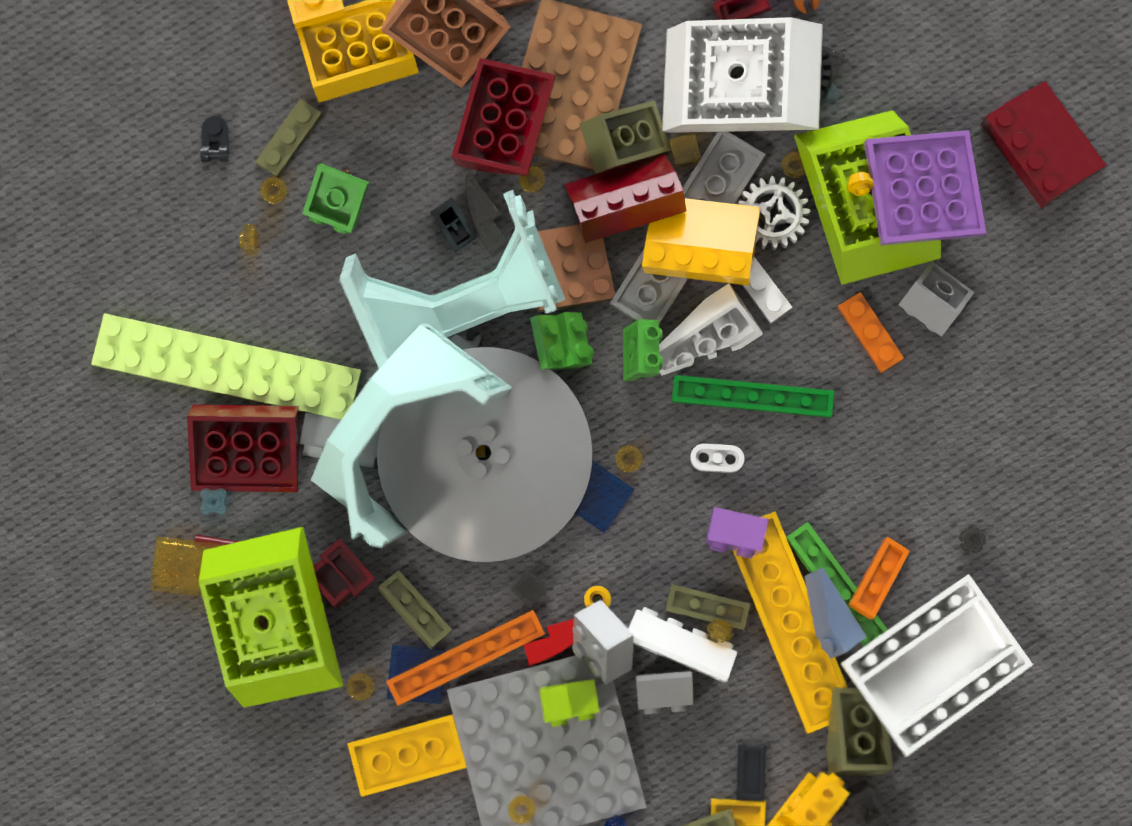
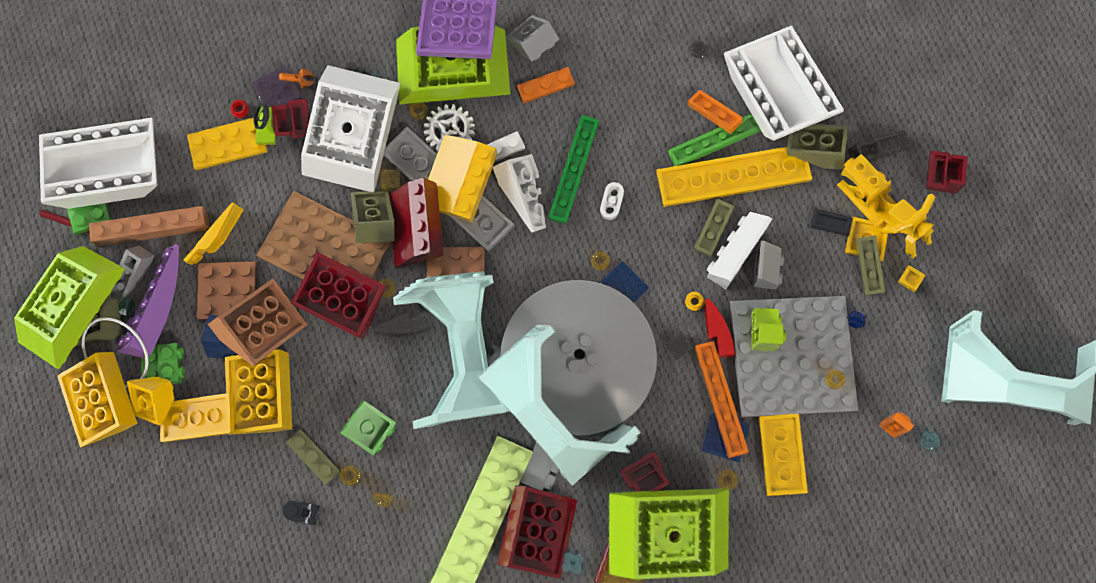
camera: 80 degrees left, 5 degrees down
olive plate [377,570,452,650] -> none
black slope [430,197,477,252] -> none
bright green plate [530,312,594,370] -> none
light grey brick [572,600,634,685] -> none
bright green plate [623,319,663,381] -> none
medium lavender brick [705,507,768,559] -> none
clear yellow plate [707,619,733,643] -> none
sand blue slope [804,567,867,659] -> none
yellow plate [847,172,874,196] -> none

